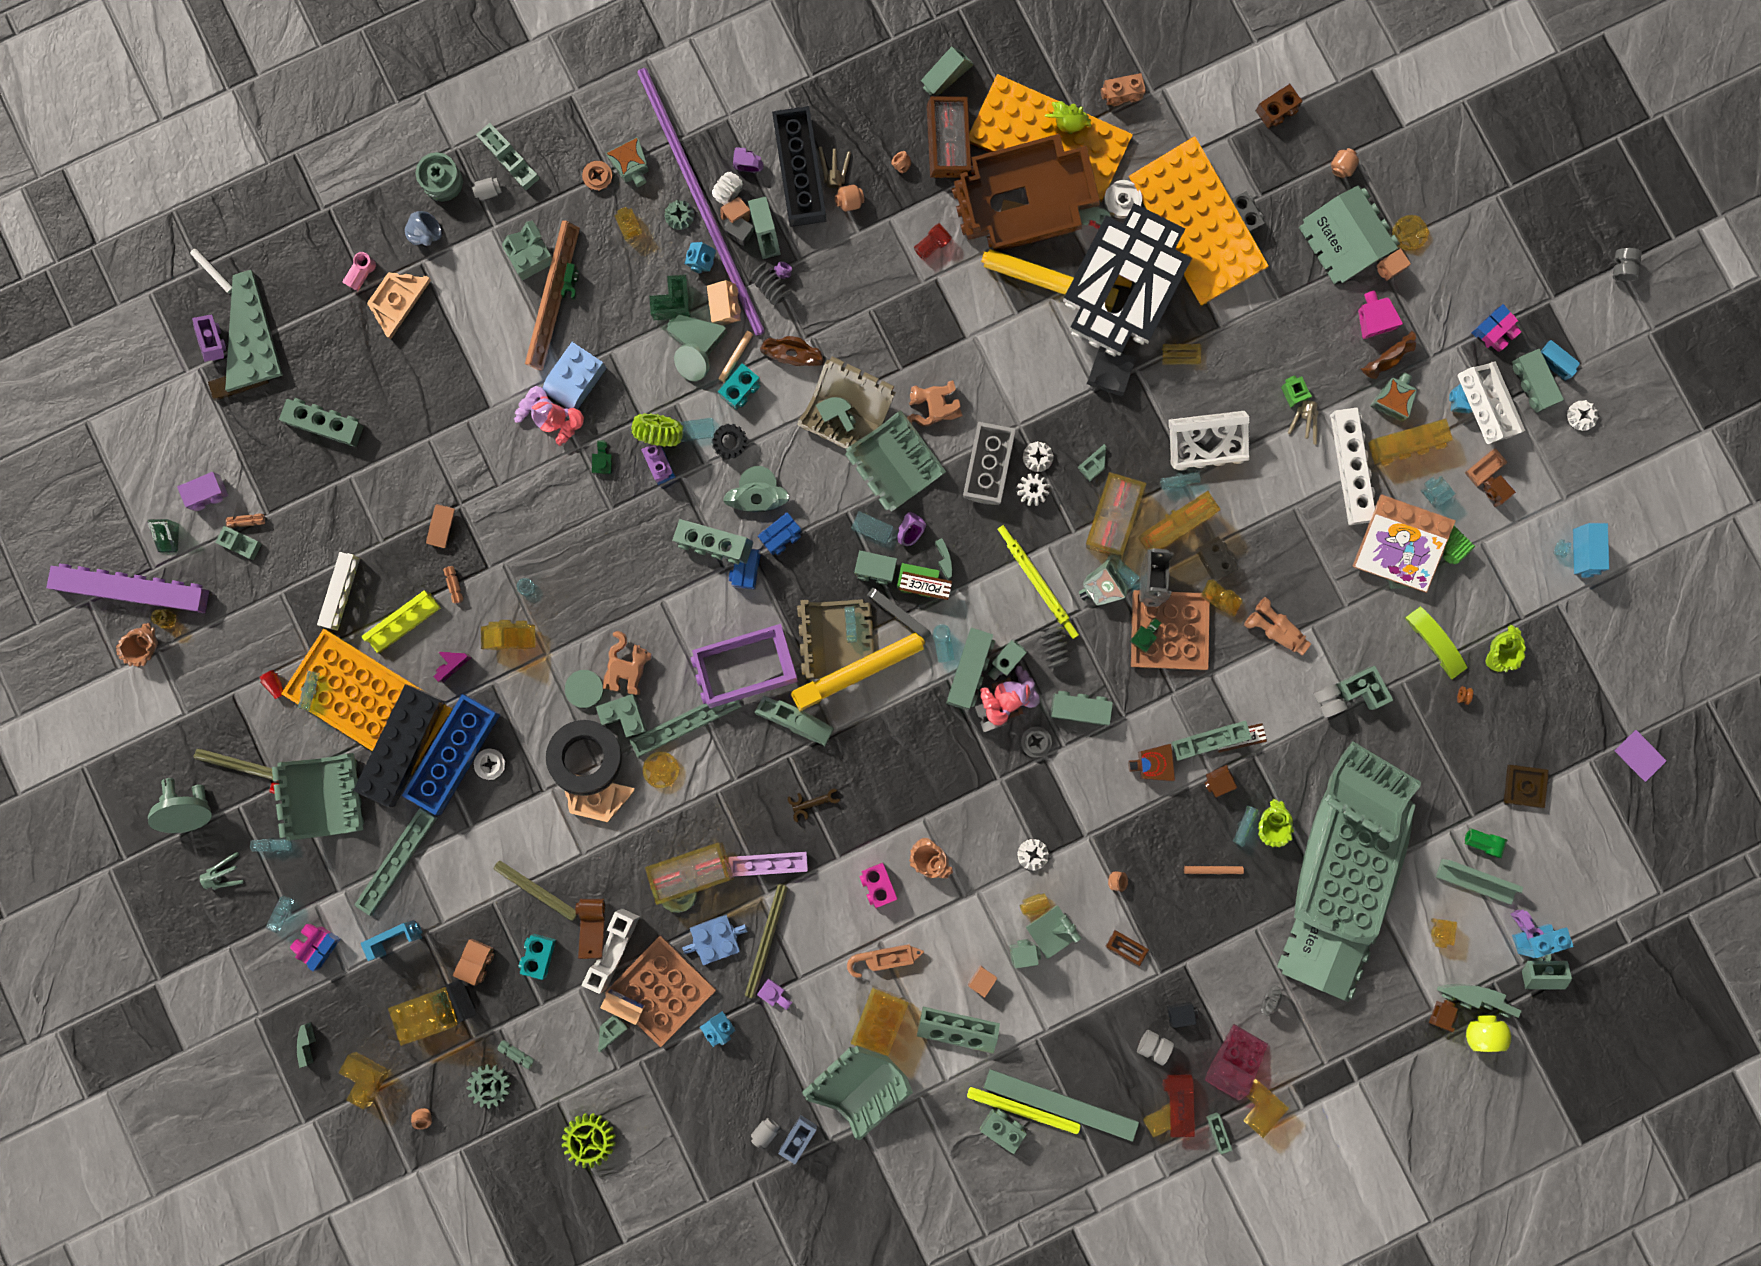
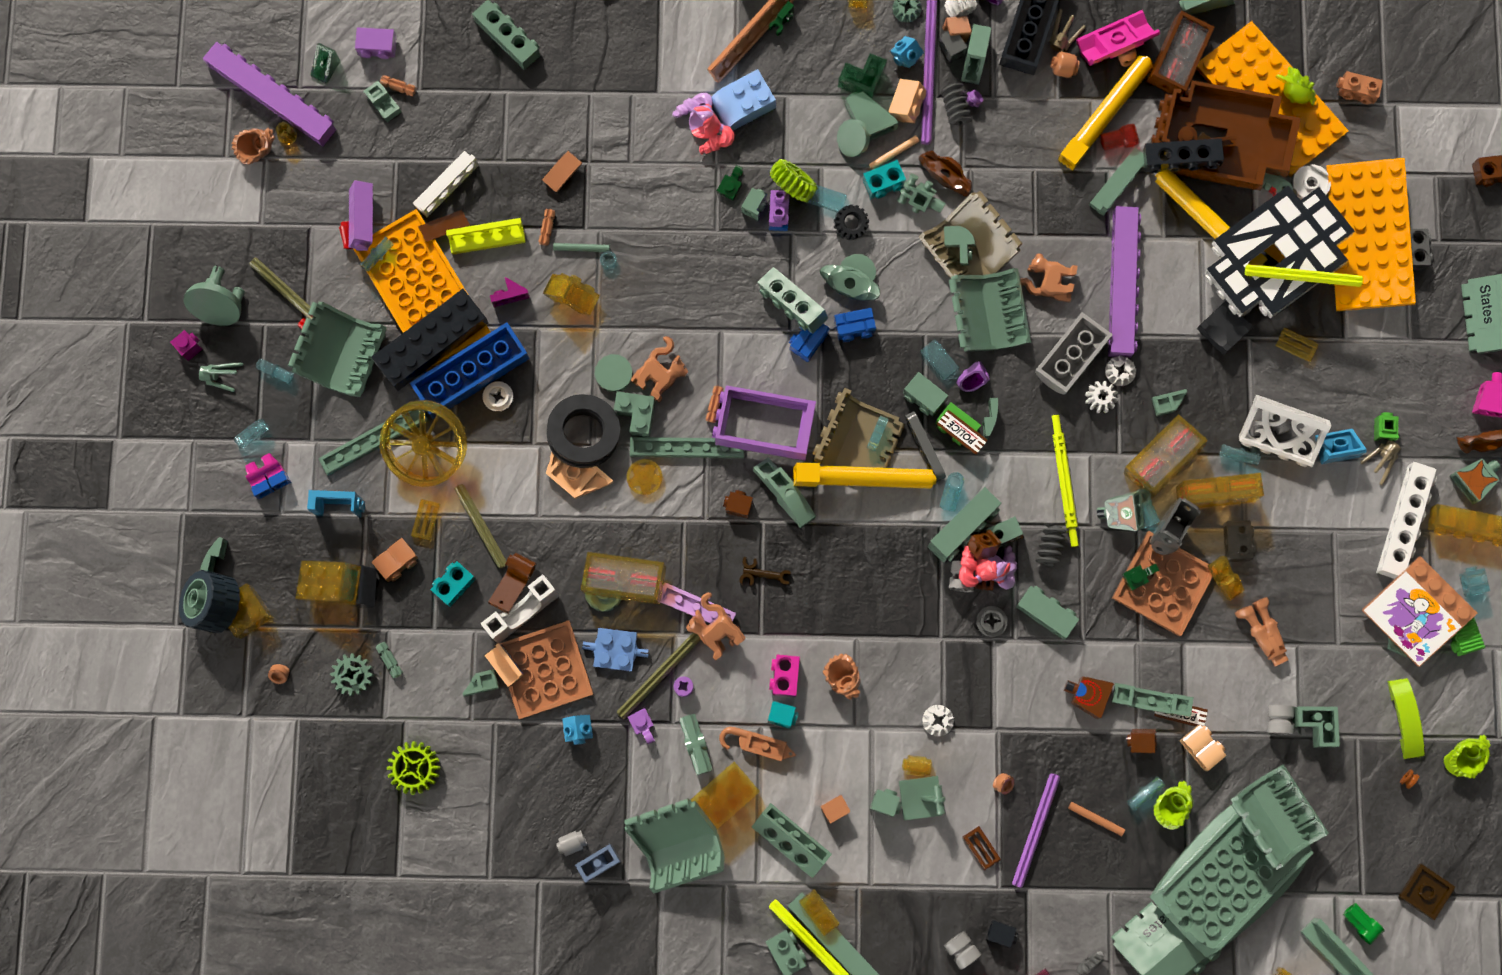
camera: 30 degrees right, 5 degrees down
none -> magenta brick [170,330,202,361]
none -> black wheel [179,570,240,634]
none -> medium lavender brick [349,180,373,251]
none -> clear yellow wheel [380,400,467,487]
none -> clear yellow tile [411,499,440,541]
none -> reddish brown sticker [418,210,470,242]
none -> sand green bar [553,243,610,252]
none -> medium lavender wheel [674,676,694,697]
none -> sand green piece [679,714,712,775]
none -> nougat animal [686,593,746,660]
none -> nougat axle [706,386,724,423]
none -> reddish brown brick [723,490,753,519]
none -> sand green brick [741,188,767,221]
none -> teal brick [768,701,798,729]
none -> clear yellow slope [799,889,840,936]
none -> sand green piece [897,174,946,213]
none -> reddish brown brick [967,530,1002,560]
none -> medium lavender axle [1012,774,1060,888]
none -> yellow brick [1058,56,1153,171]
none -> dark pink piece [1076,10,1160,66]
none -> sand green fence [1089,148,1144,216]
none -> medium lavender brick [1108,206,1141,358]
none -> black brick [1143,138,1224,173]
none -> reddish brown door [1178,126,1237,146]
none -> light nougat brick [1179,725,1226,771]
none -> neon yellow axle [1245,264,1363,287]
none -> dark azure slope [1315,429,1367,464]

